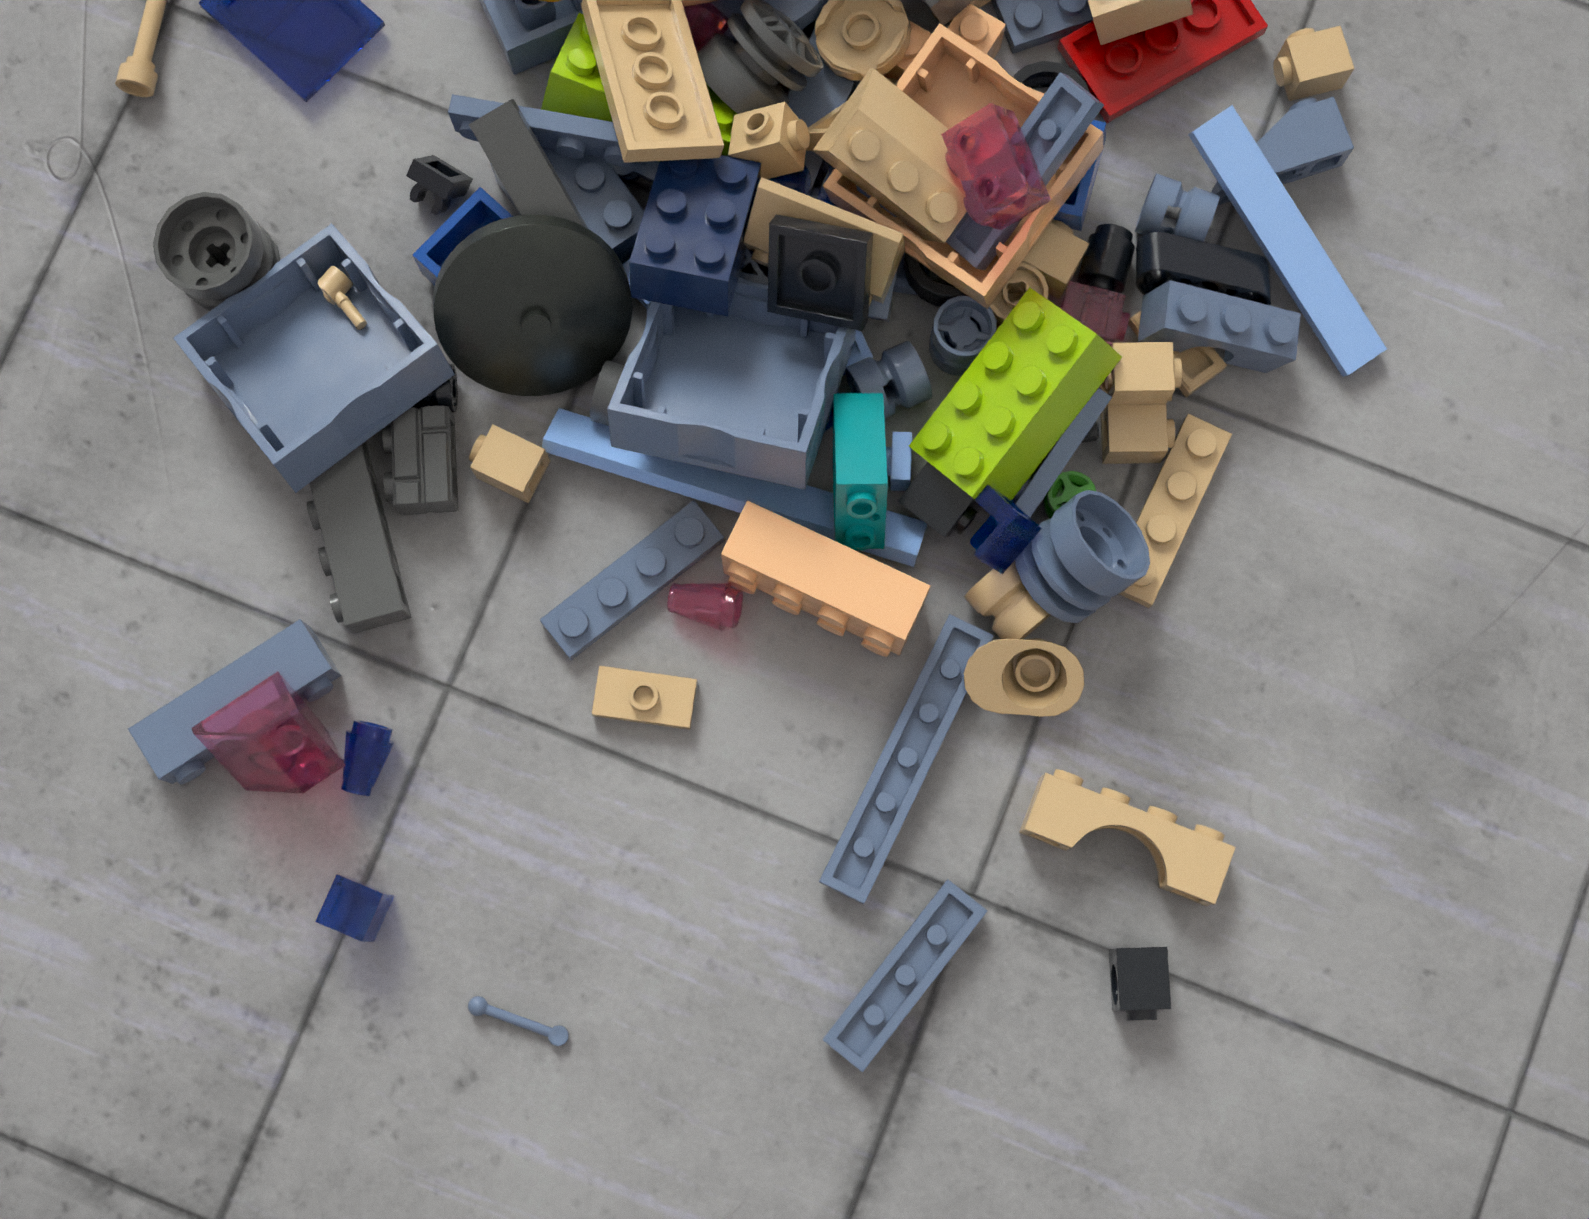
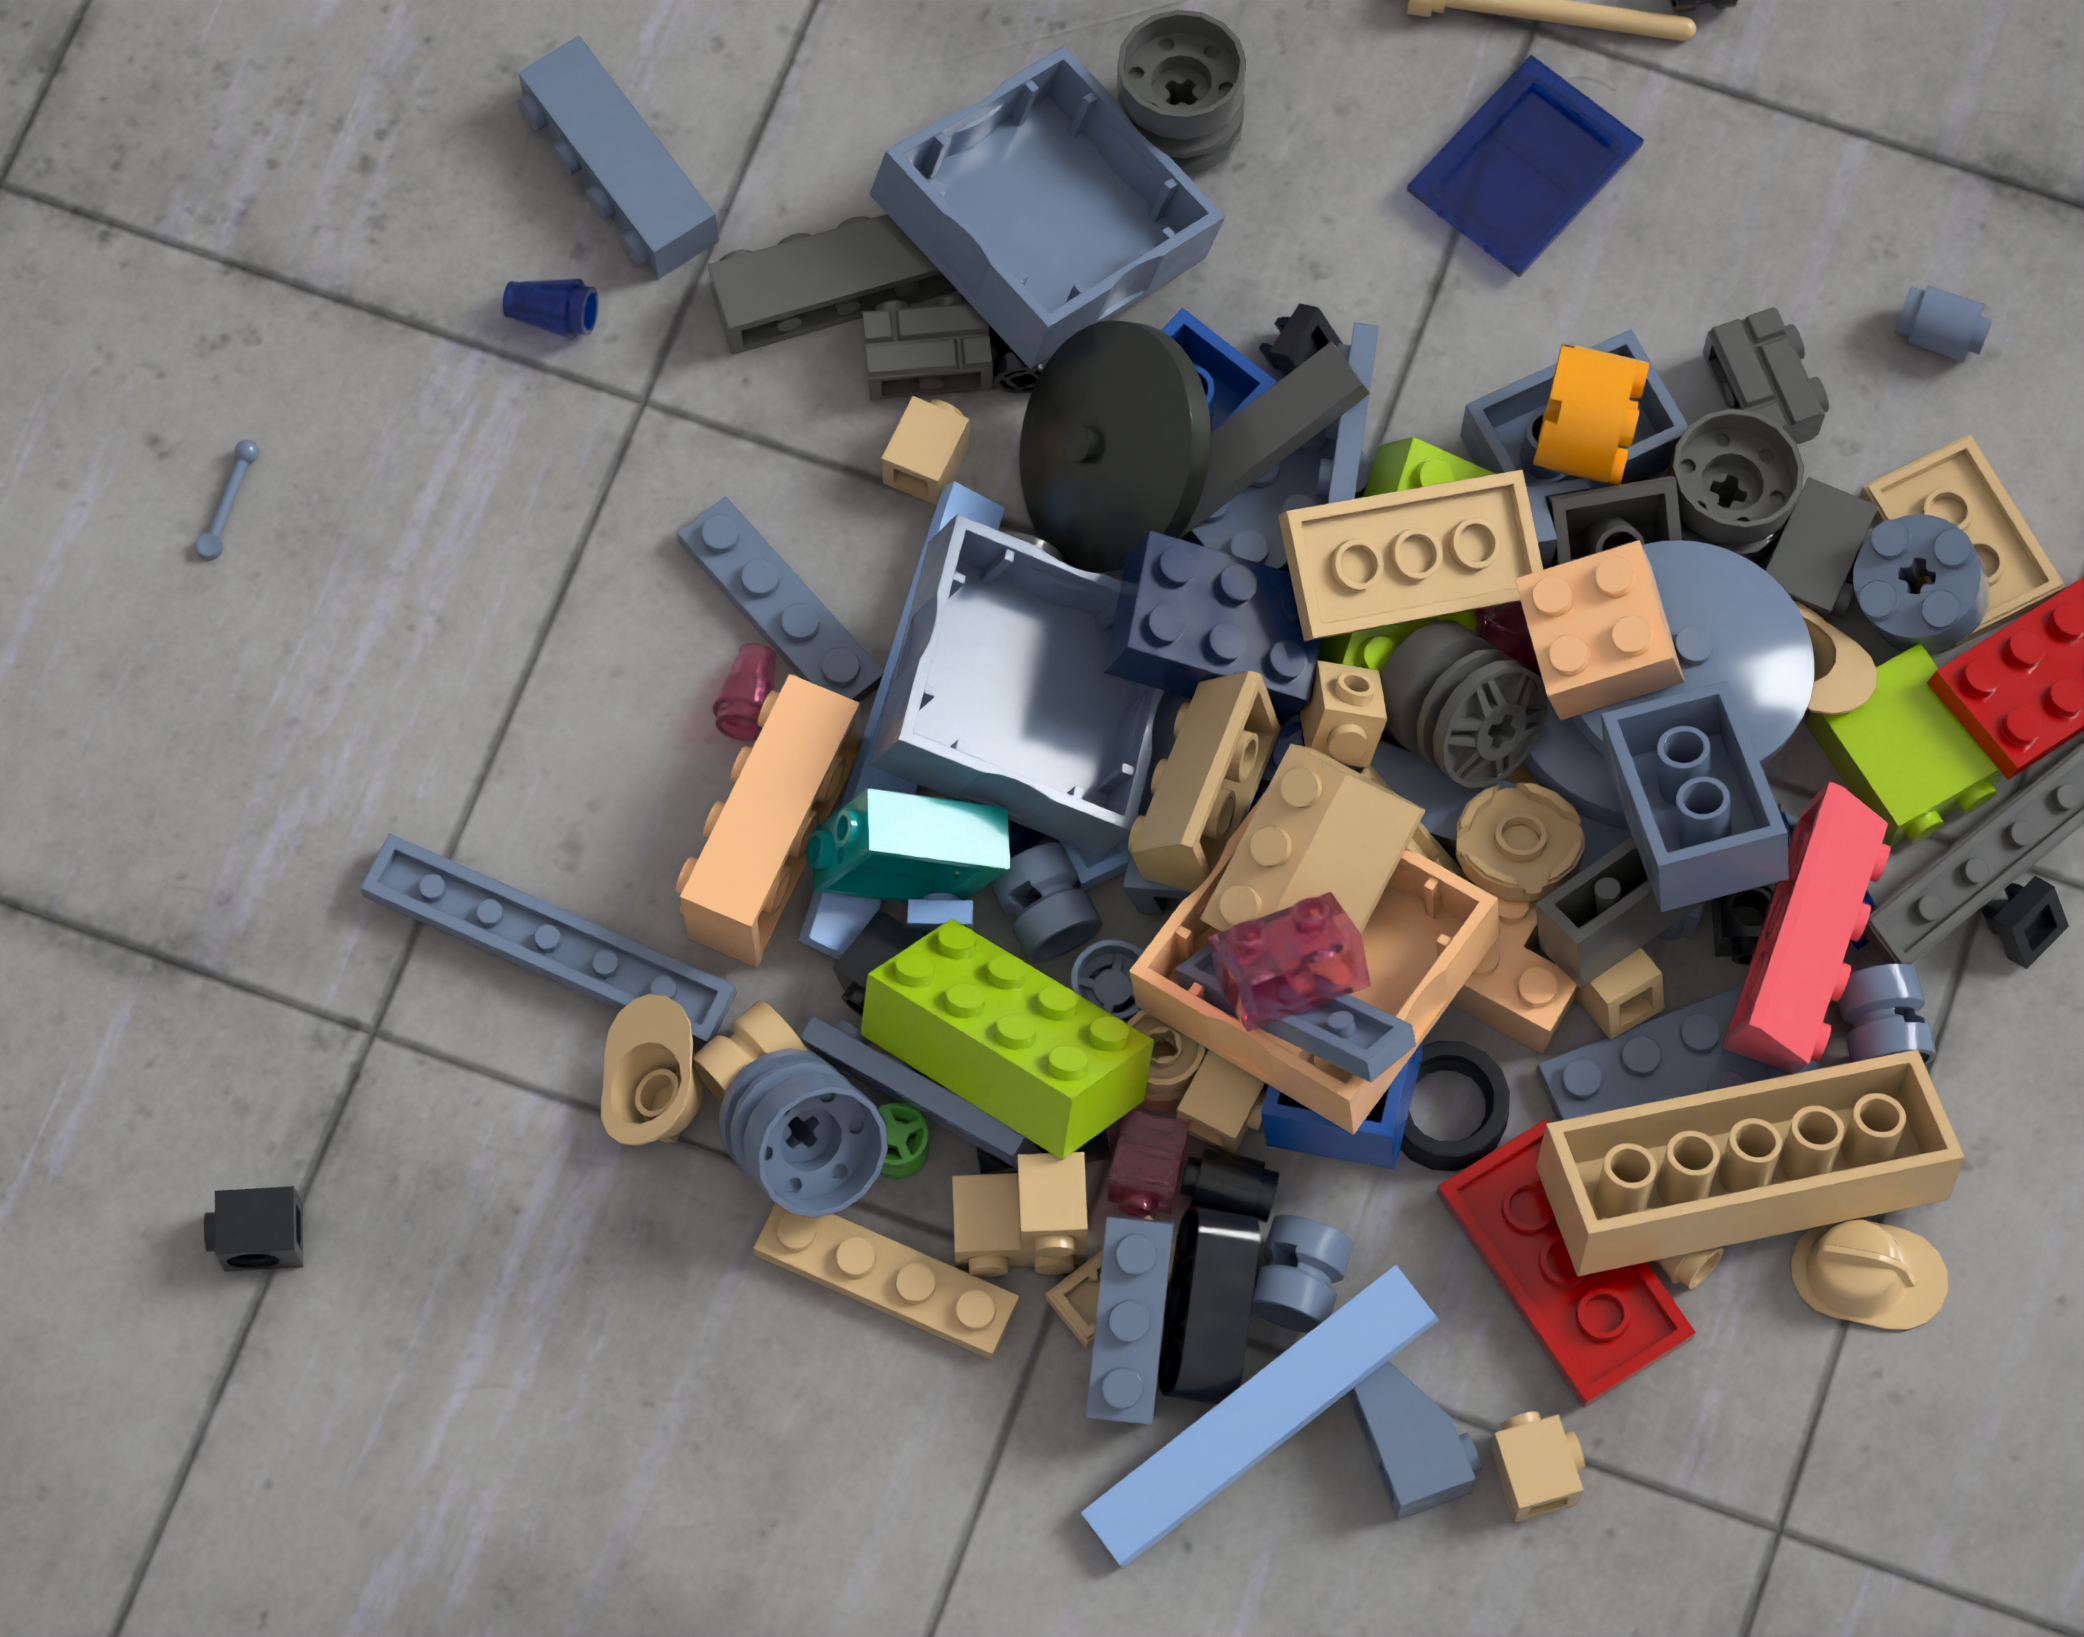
camera: 90 degrees right, 10 degrees down
clear pink slope [191,671,346,794] -> none
clear blue panel [315,874,394,942] -> none
tan hand [318,266,367,330] -> none
tan plate [592,666,697,730] -> none
black plate [767,214,873,331] -> none
sand blue plate [822,879,987,1072] -> none
clear blue panel [970,485,1042,574] -> none
tan arch [1019,769,1236,906] -> none

